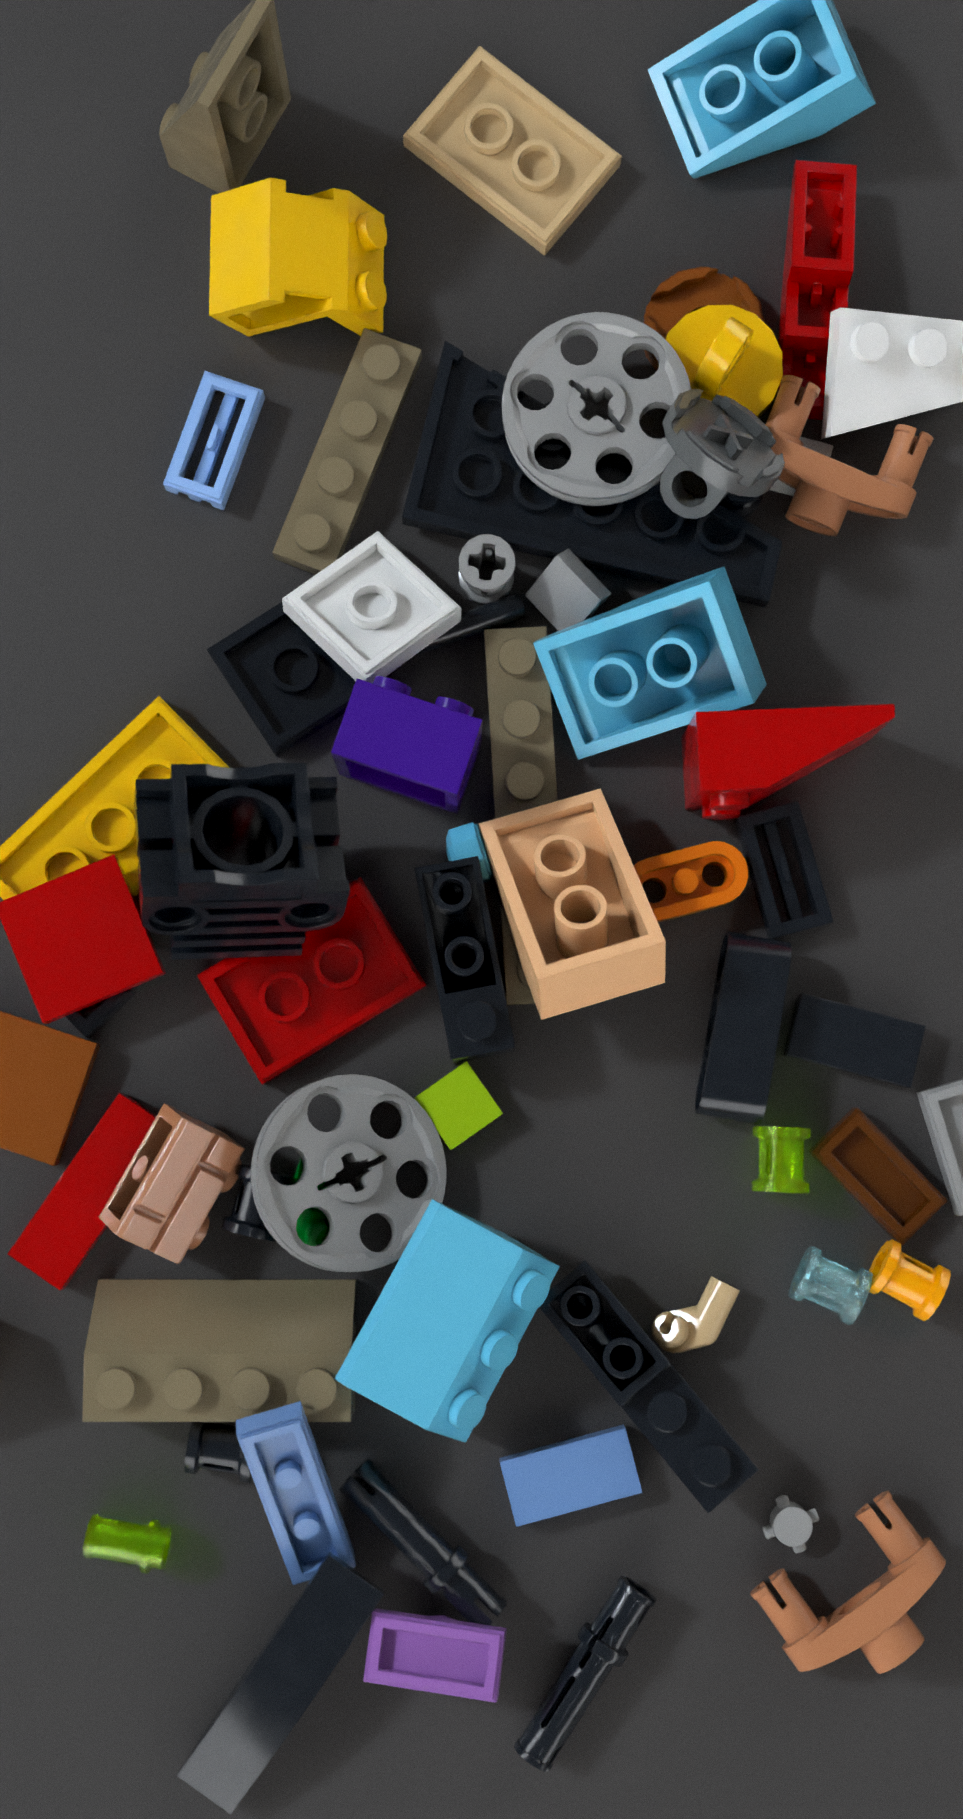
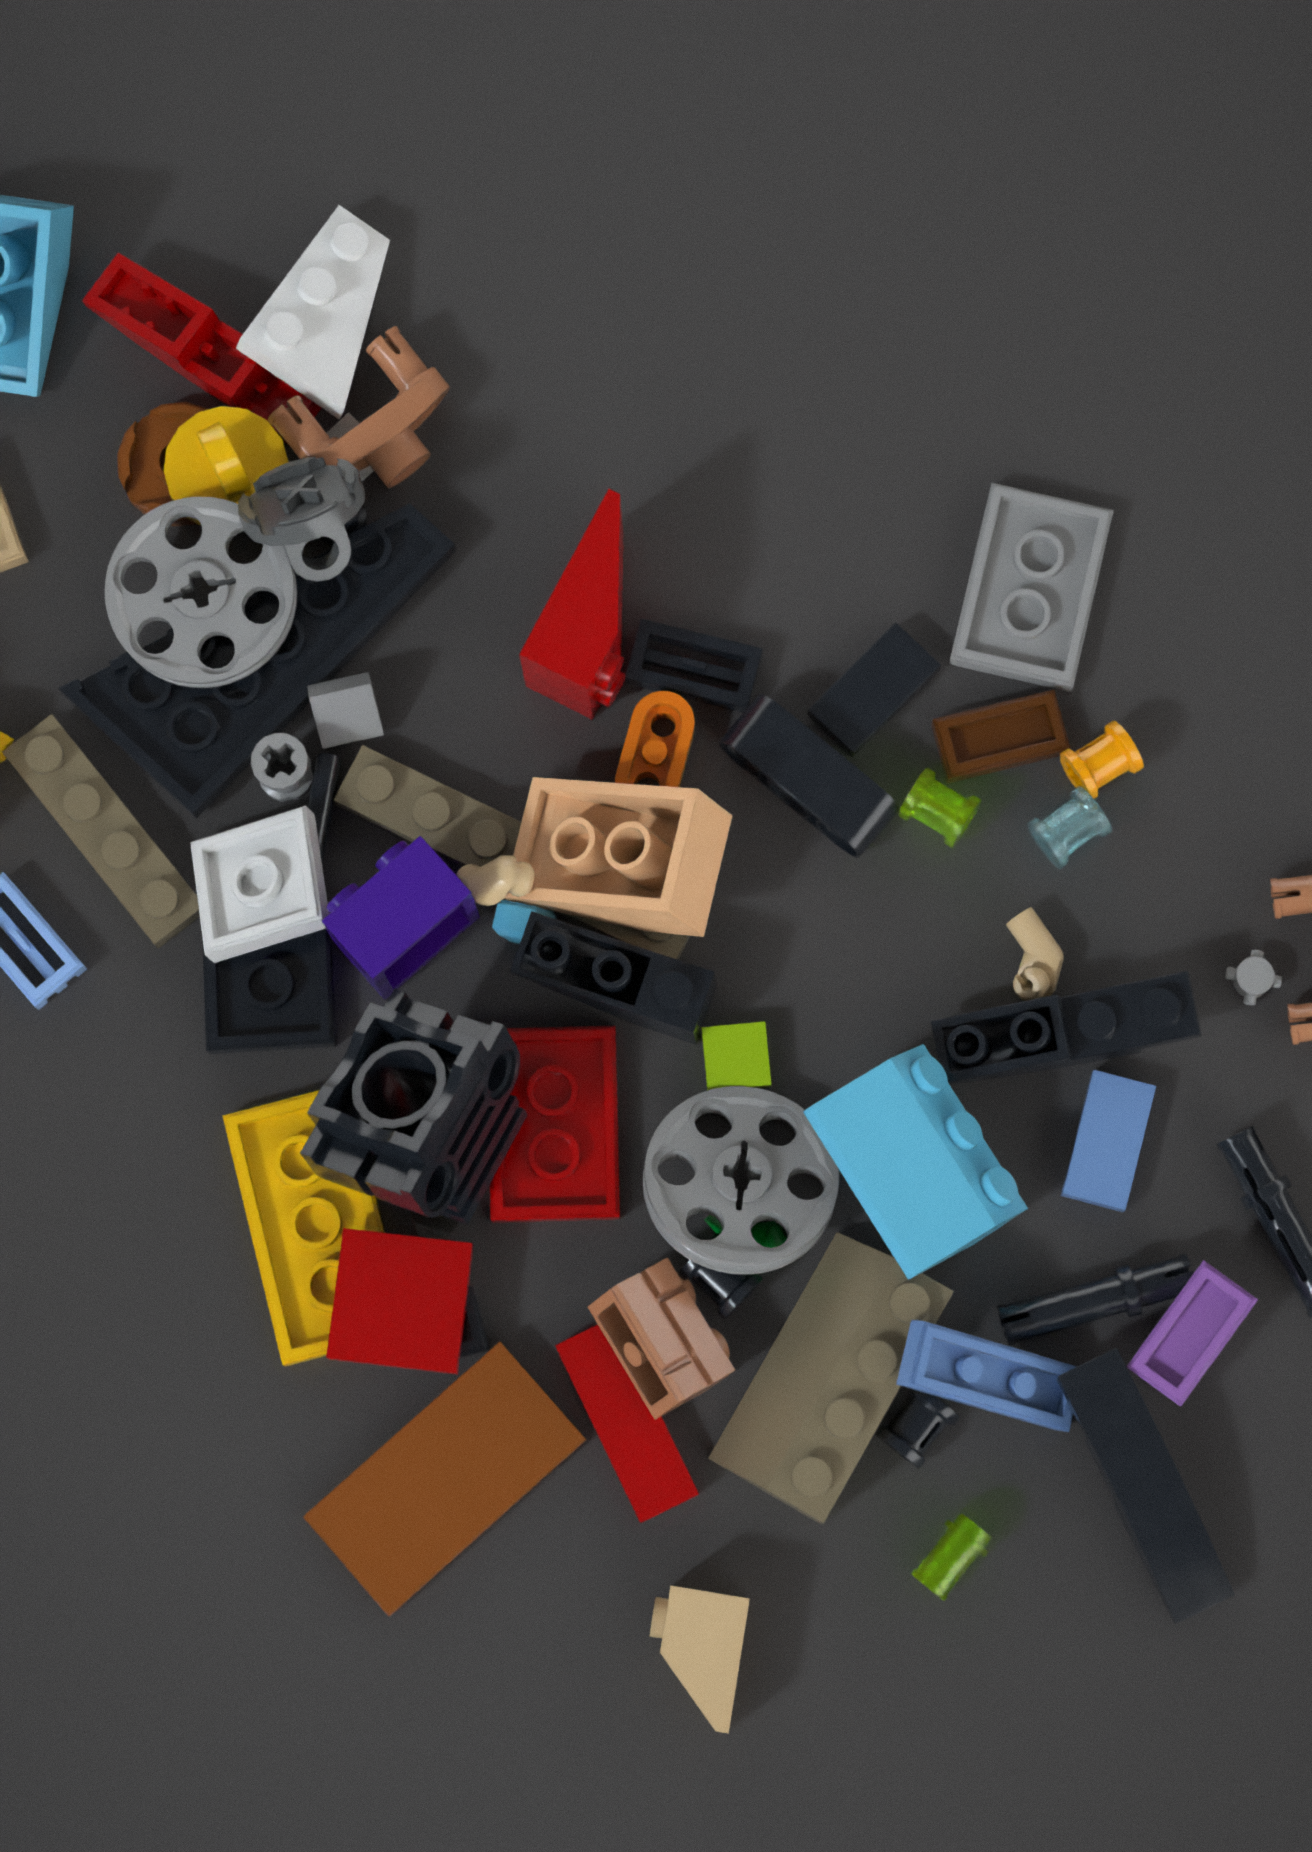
camera: 50 degrees left, 5 degrees down
medium azure slope [533,566,767,760] -> none
none -> tan arm [456,855,535,906]

